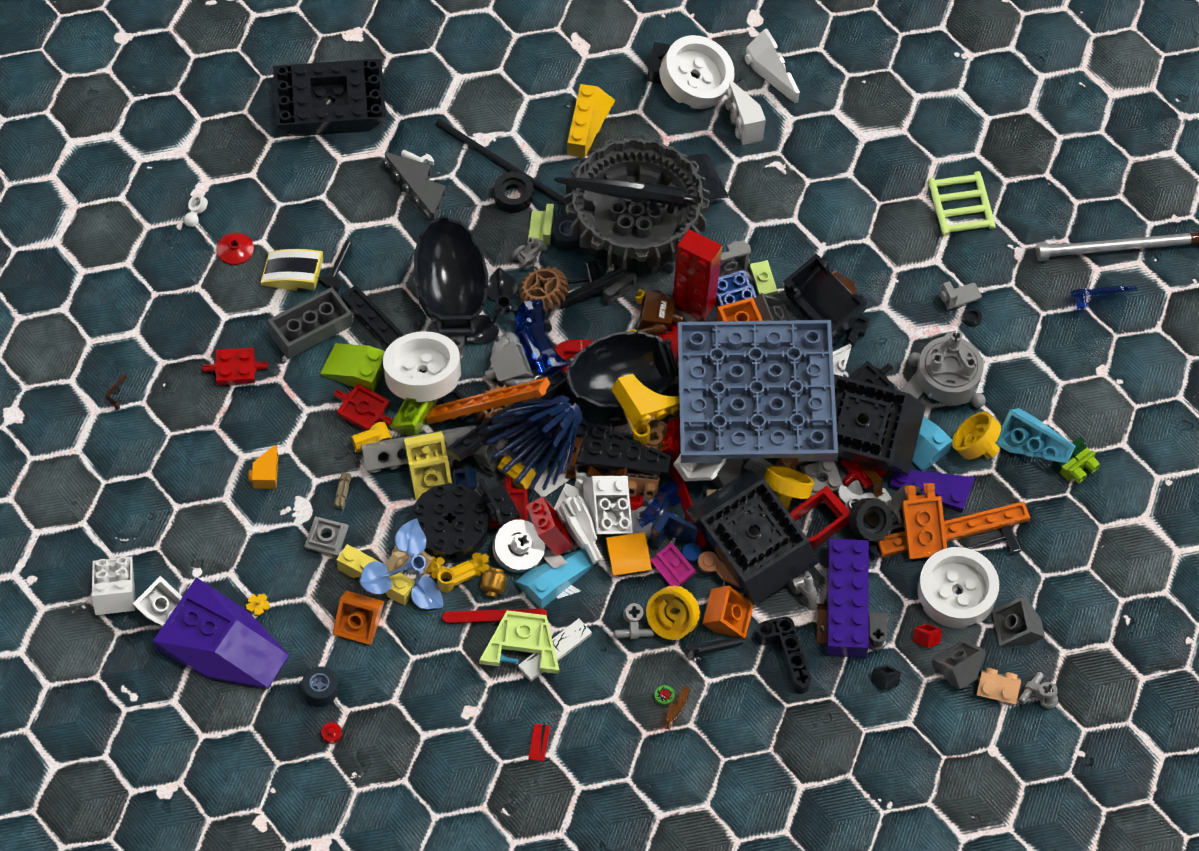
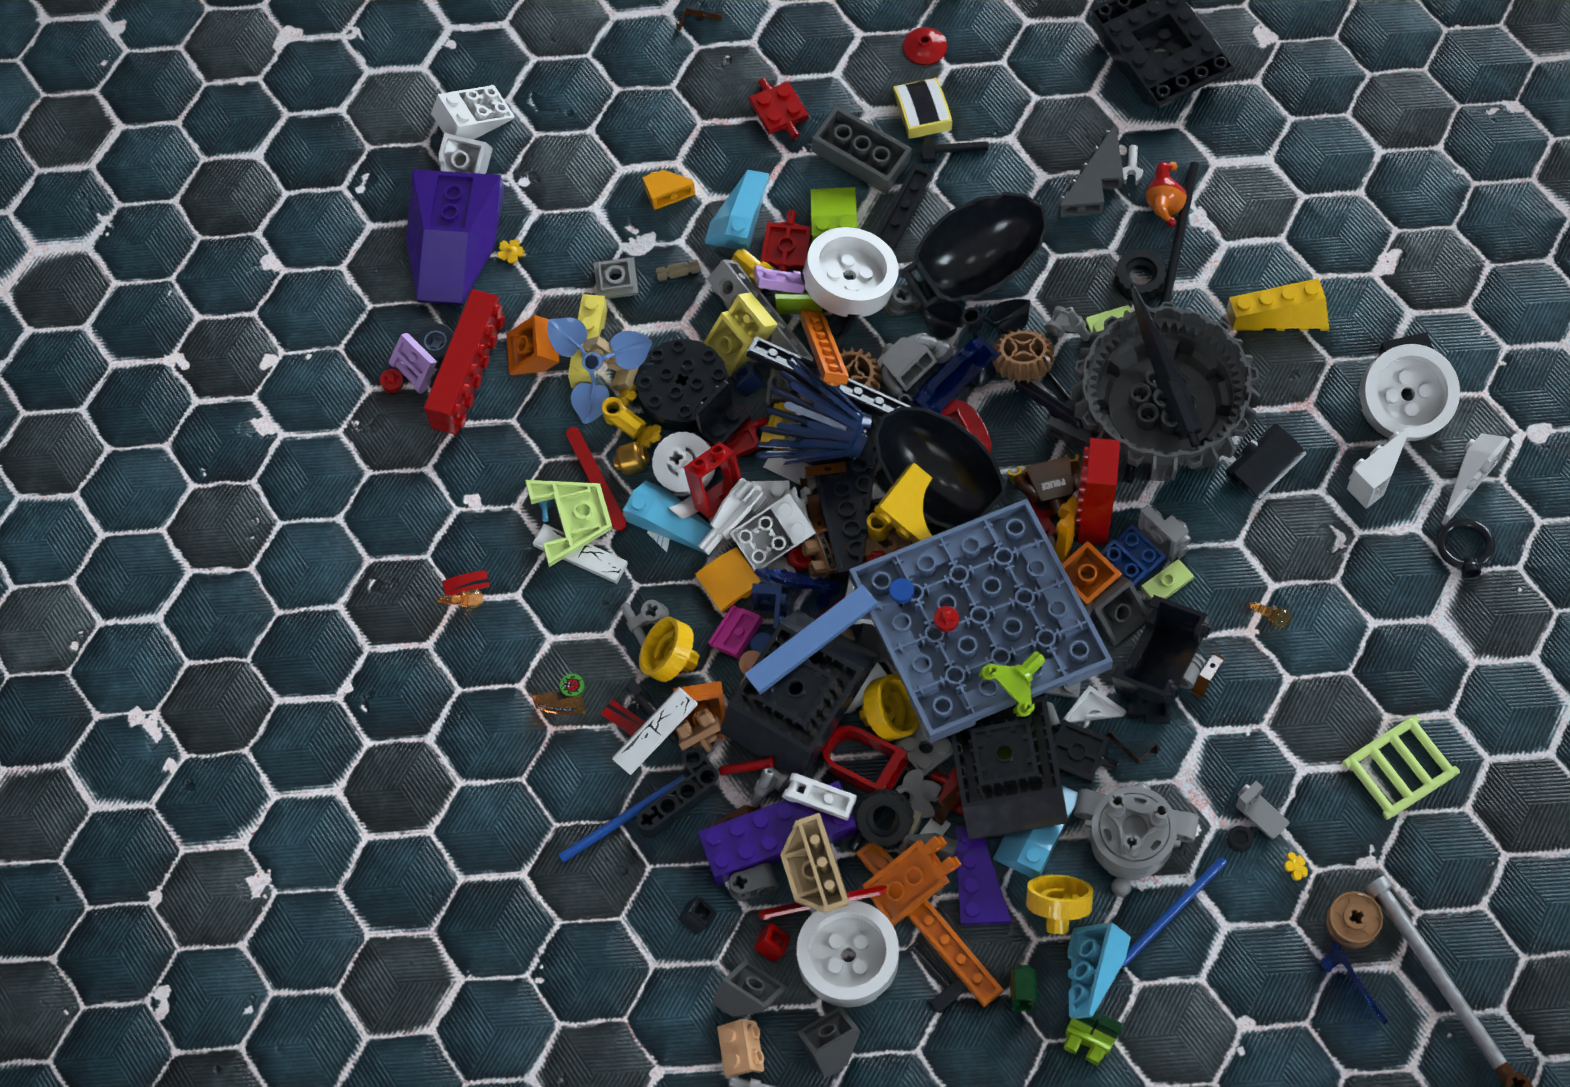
camera: 75 degrees right, 5 degrees up
none -> lavender plate [389,333,437,394]
none -> red brick [424,289,506,435]
none -> clear orange bar [438,589,483,608]
none -> blue piece [558,774,686,863]
none -> red sticker [601,700,645,736]
none -> white tile [612,687,697,775]
none -> medium nougat hips [676,708,721,752]
none -> medium azure wedge [705,170,769,252]
none -> red piece [719,758,774,776]
none -> medium blue tile [745,584,878,695]
none -> lavender plate [753,265,805,294]
none -> red piece [758,885,887,920]
none -> tan wedge [781,813,849,913]
none -> white plate [782,773,857,821]
none -> blue piece [889,578,914,604]
none -> red tile [934,606,959,632]
none -> lime axle [979,651,1045,717]
none -> dark green brick [1009,965,1037,1012]
none -> light orange slope [1054,496,1077,563]
none -> reddish brown piece [1107,732,1158,764]
none -> blue piece [1121,856,1227,968]
none -> orange piece [1145,161,1187,227]
none -> clear orange bar [1248,602,1292,627]
none -> yellow plant [1284,852,1308,881]
none -> medium nougat wheel [1325,891,1383,949]
none -> black piece [1437,519,1495,578]

